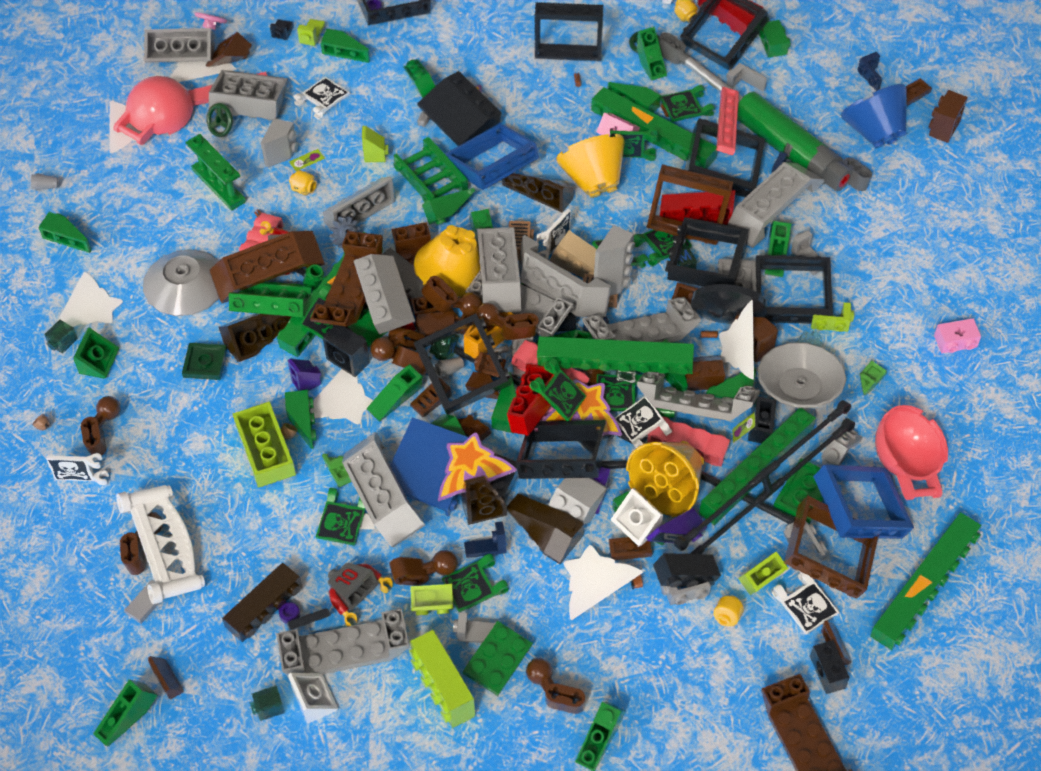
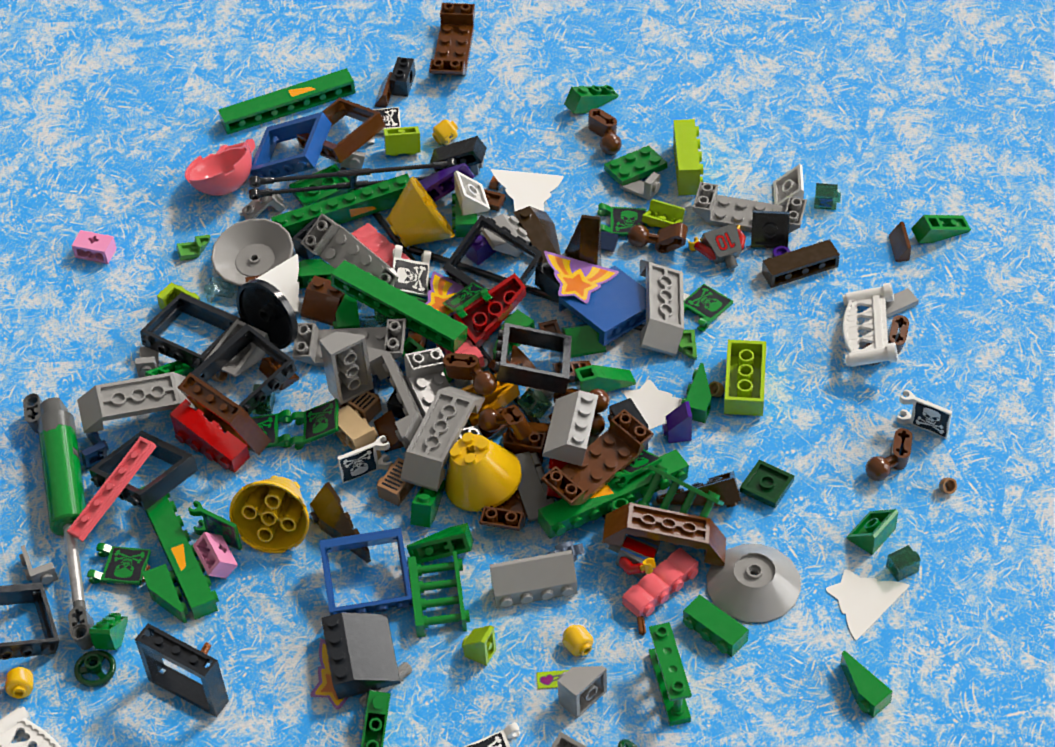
camera: 150 degrees left, 5 degrees down
none -> green brick [683,594,749,657]

